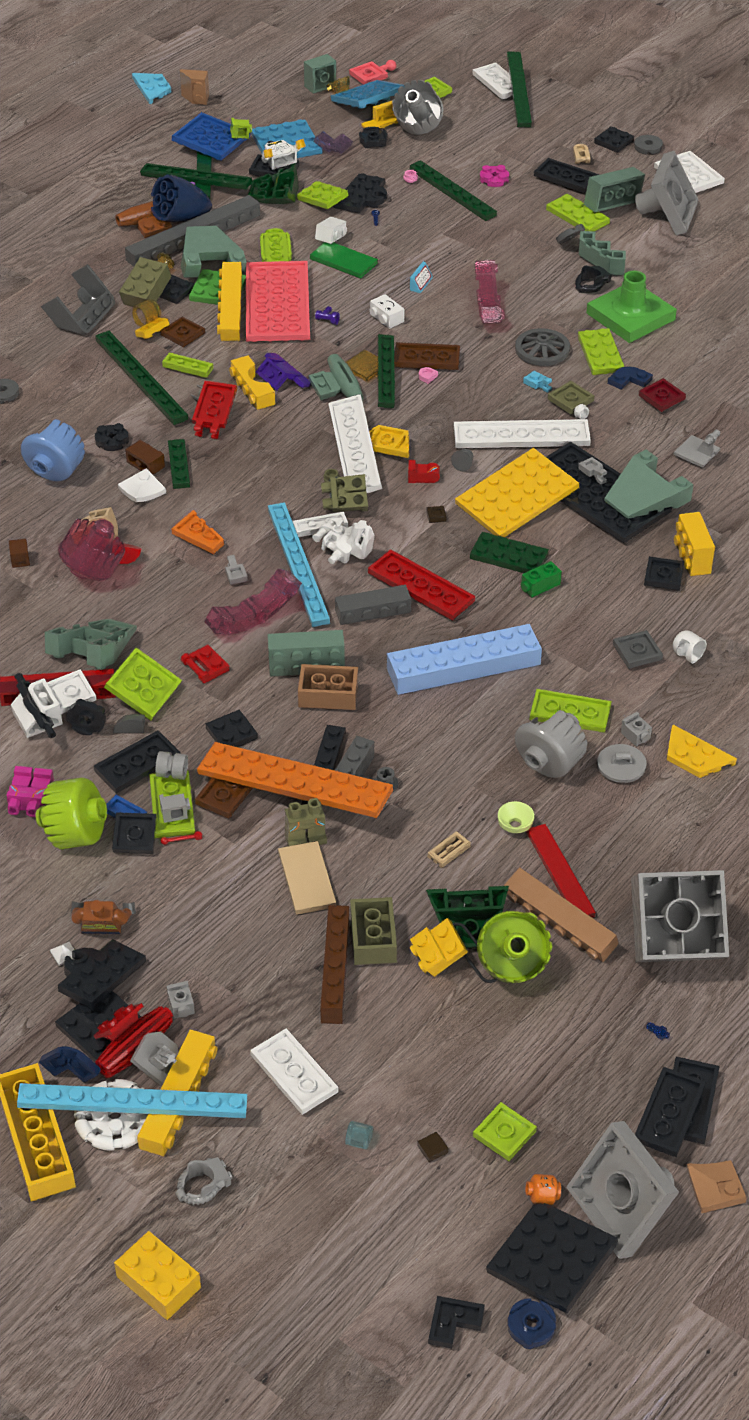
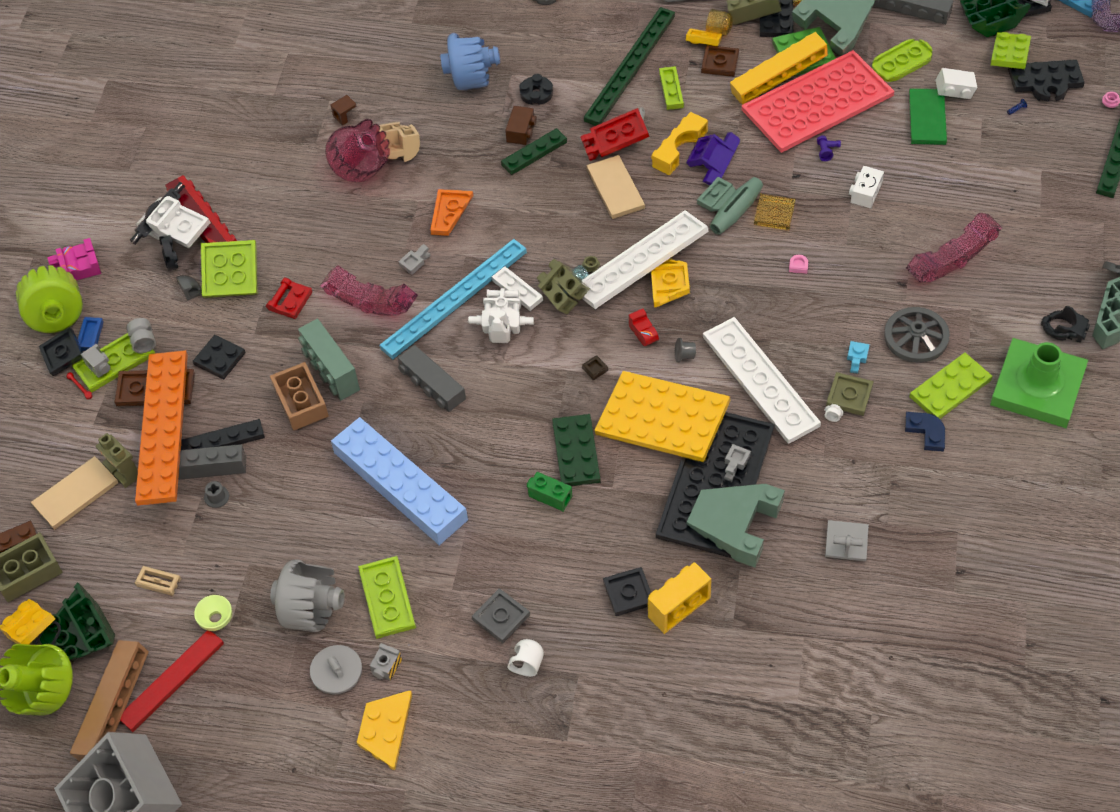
camera: 65 degrees right, 10 degrees up
sand green wedge [45,619,137,670] -> none
black plate [93,730,181,794] -> none
red brick [111,542,142,564] -> none
white plate [118,468,166,502] -> none
red plate [368,549,475,621] -> none
dark green plate [377,334,395,408] -> none
reddish brown plate [394,342,460,370] -> none
slope [410,261,433,293] -> none
dark red plate [639,378,686,412] -> none
none -> tan tile [586,155,645,219]

